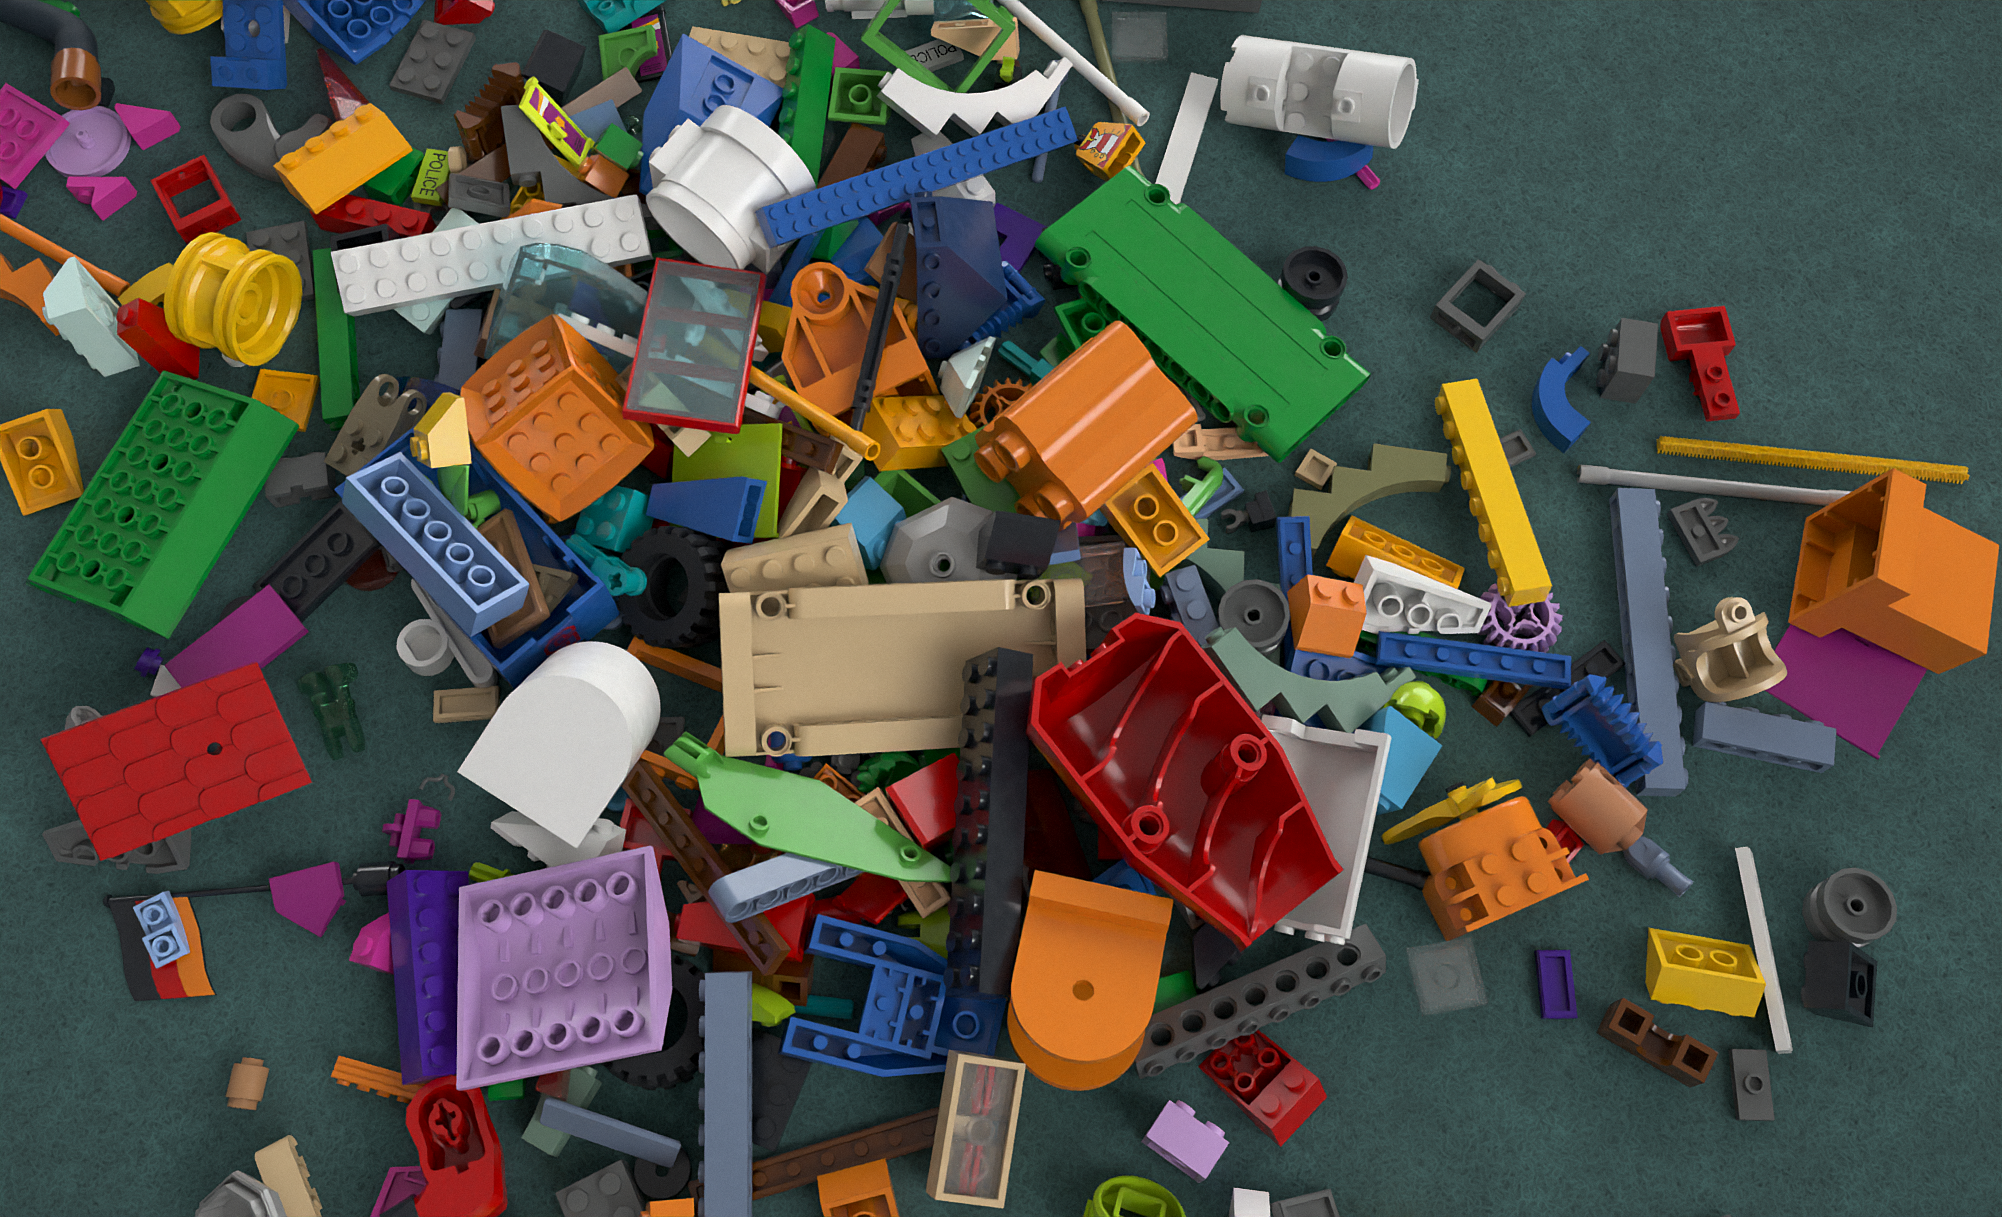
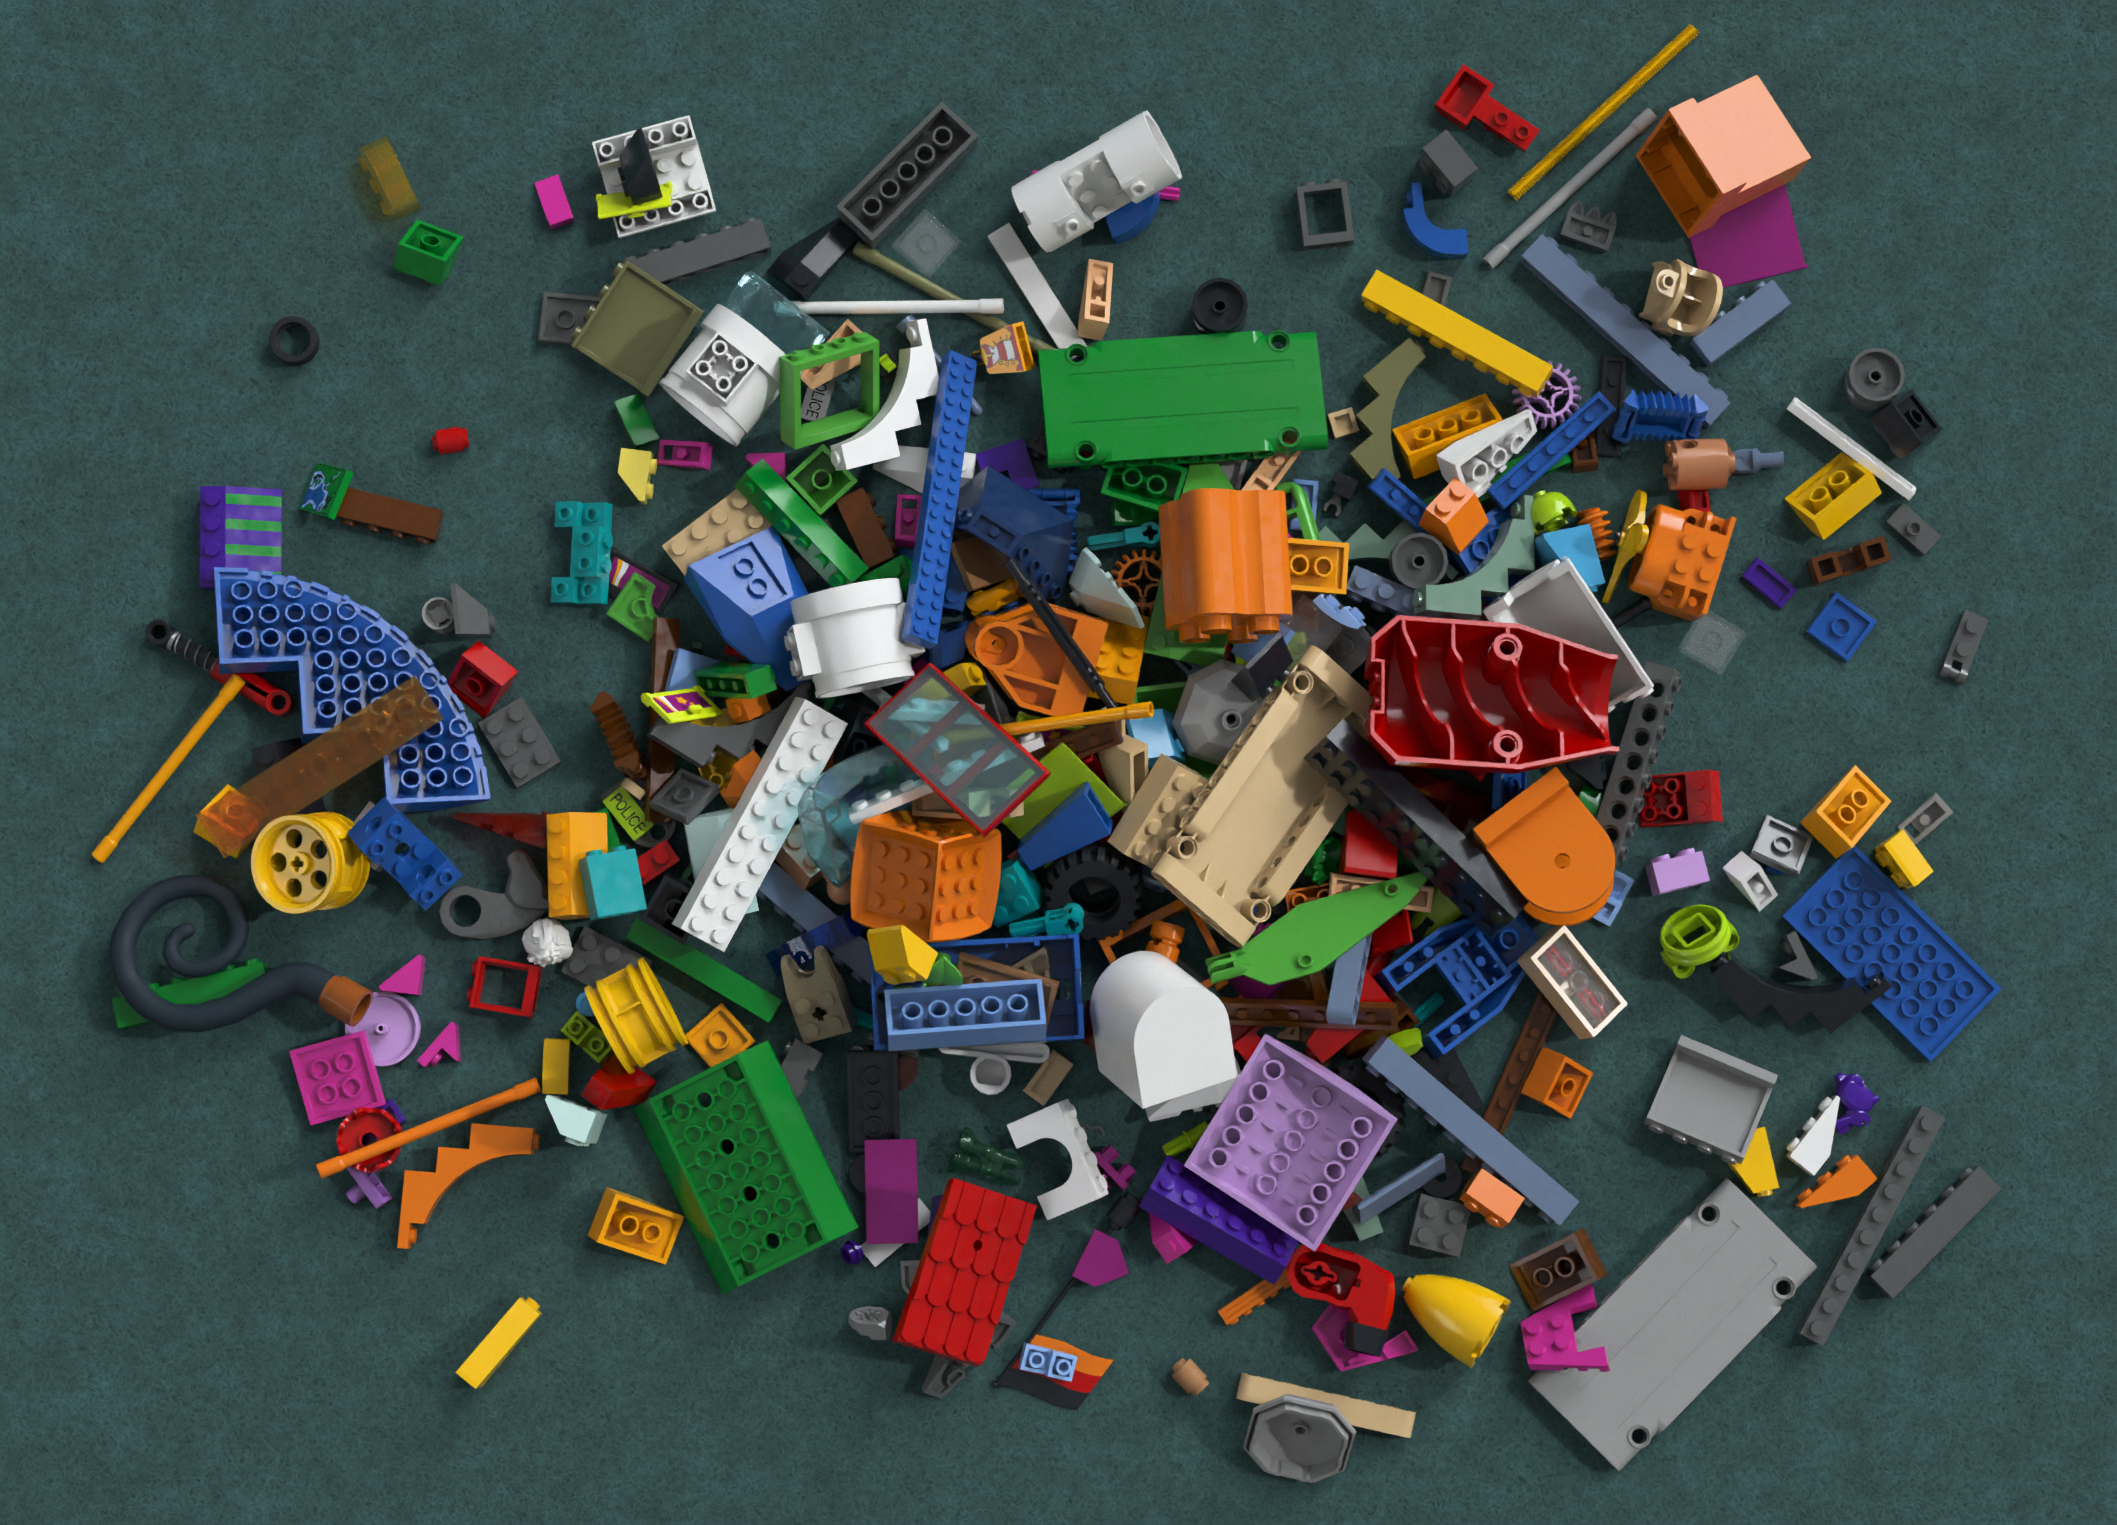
camera: 50 degrees left, 15 degrees up
black slope [521,29,586,108] -> none
none -> white hair [522,917,573,967]
none -> teal brick [579,846,647,921]
none -> white arch [1007,1099,1109,1220]
none -> light nougat slope [1077,259,1113,341]
none -> orange wheel [1145,920,1185,964]
none -> orange piece [1576,507,1618,561]
none -> light blue slope [1593,869,1634,926]
none -> blue tile [1805,592,1877,663]

